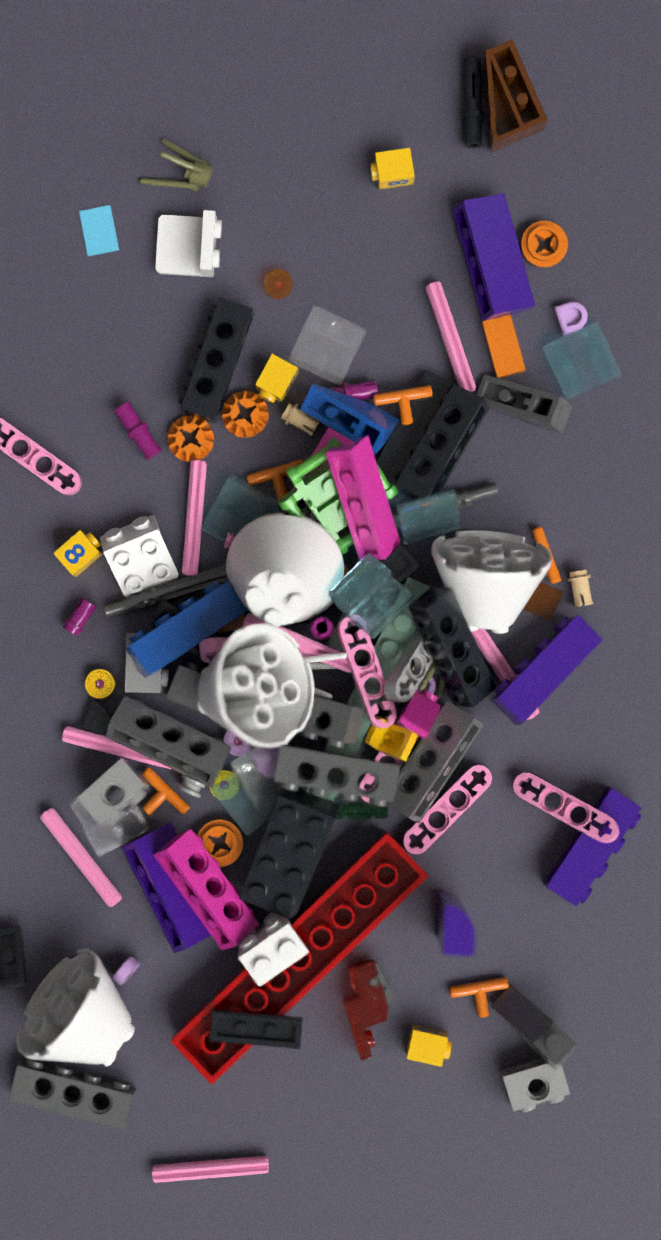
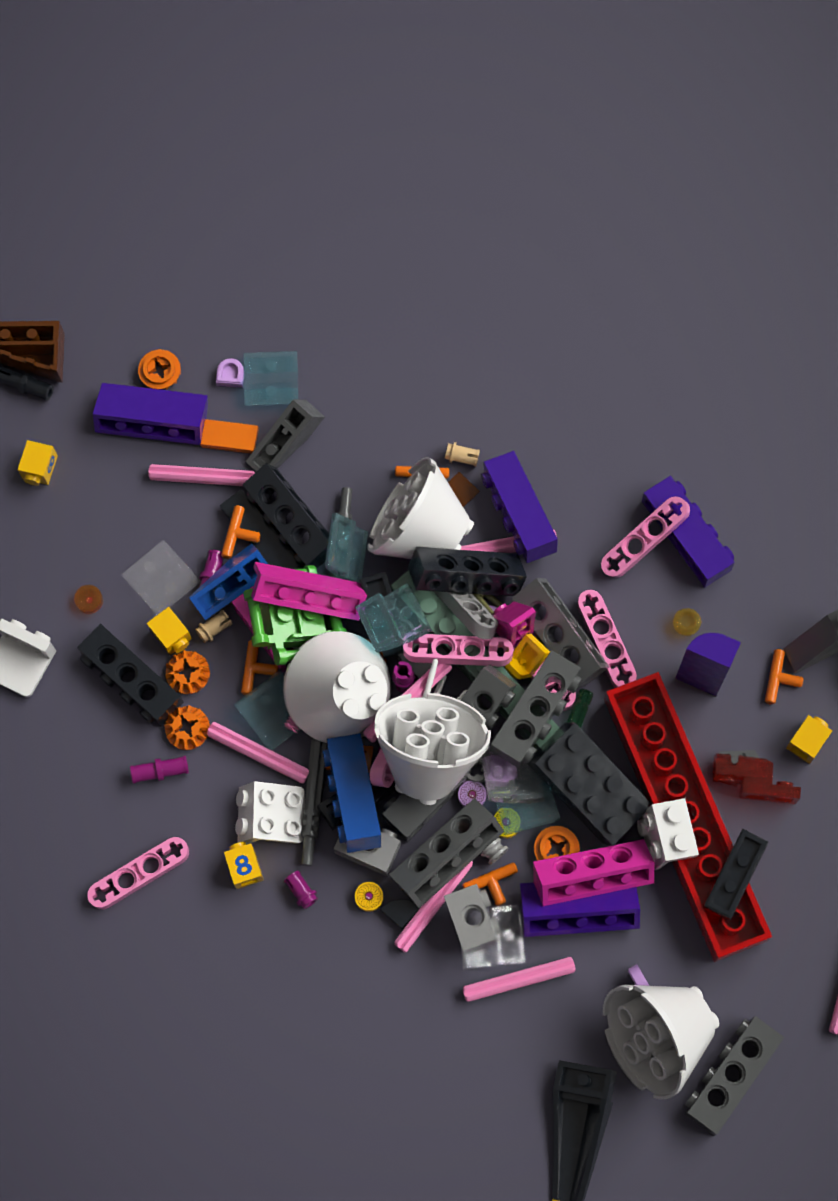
camera: 65 degrees left, 15 degrees down
none -> clear yellow plate [673,608,701,636]

